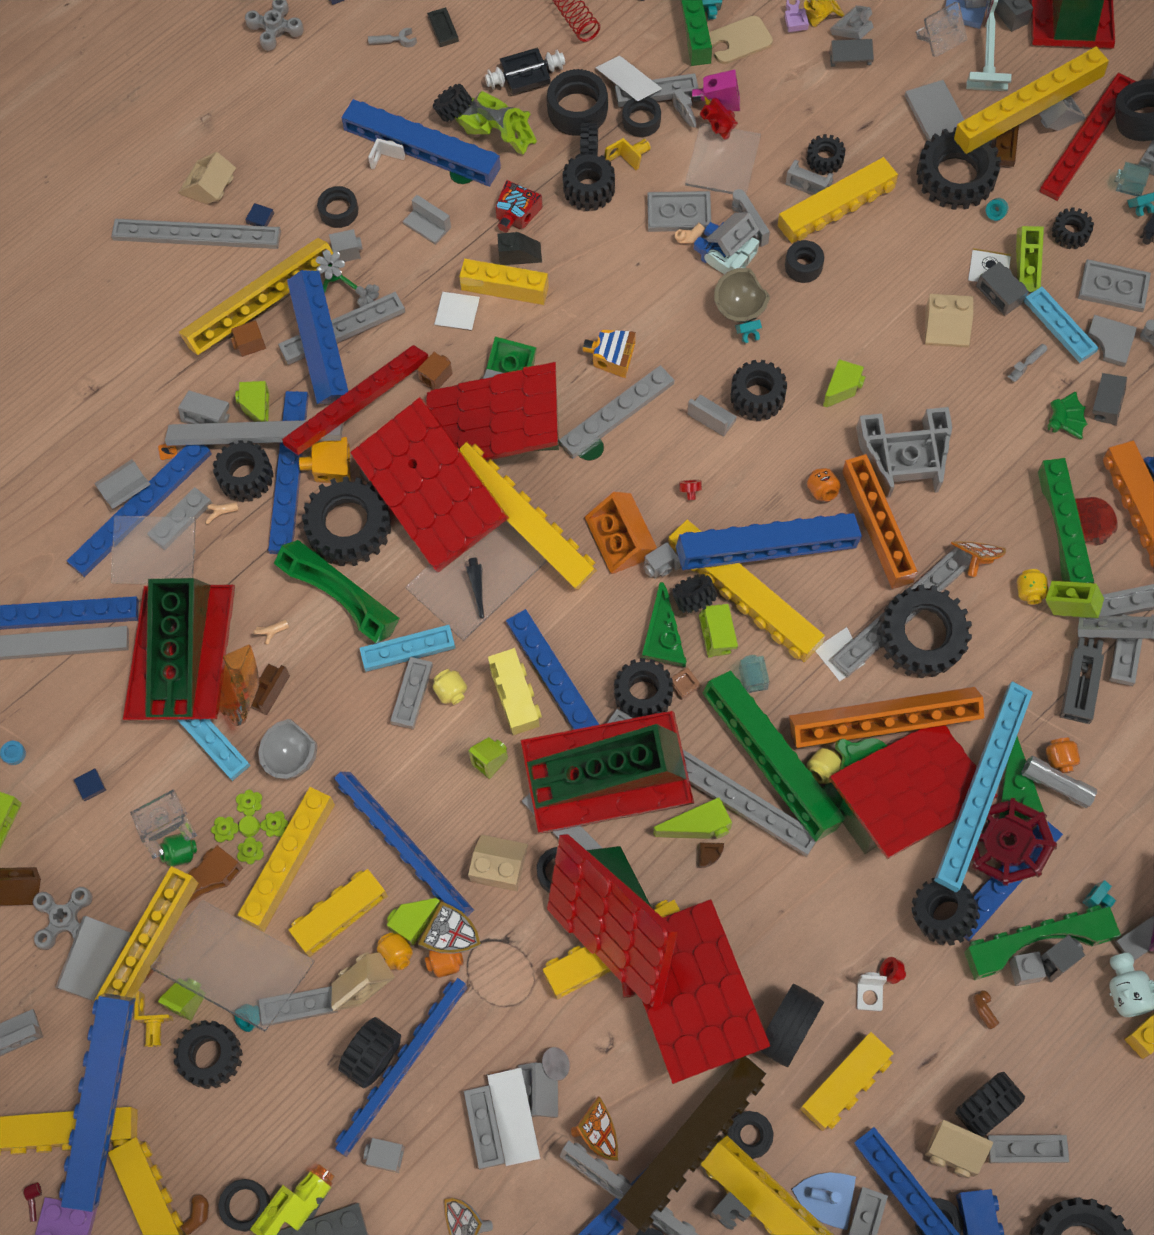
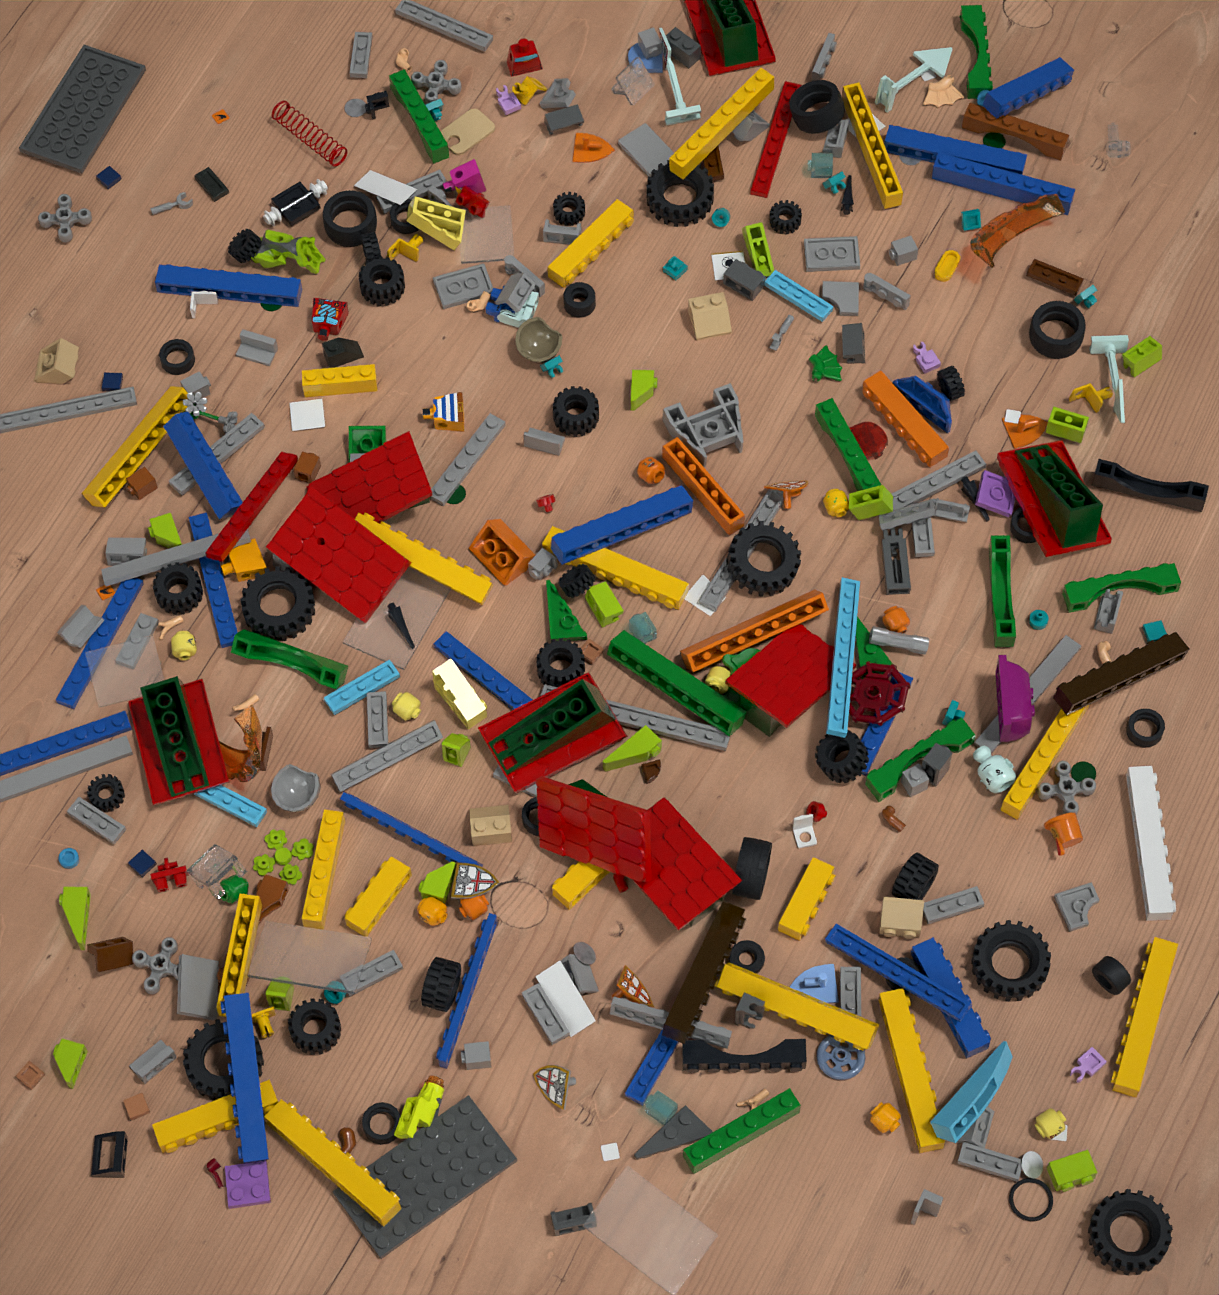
camera: 20 degrees left, 5 degrees down
tan slope [331,952,395,1011] -> none
none -> light grey plate [67,797,126,844]
none -> black tyre [87,774,125,812]
none -> red hips [150,857,189,892]
none -> light yellow head [171,631,197,661]
none -> black tyre [183,1019,264,1101]
none -> light grey plate [330,720,443,792]
none -> light yellow wedge [406,196,466,251]
none -> orange shield [573,133,615,163]
none -> teal tile [663,256,688,281]

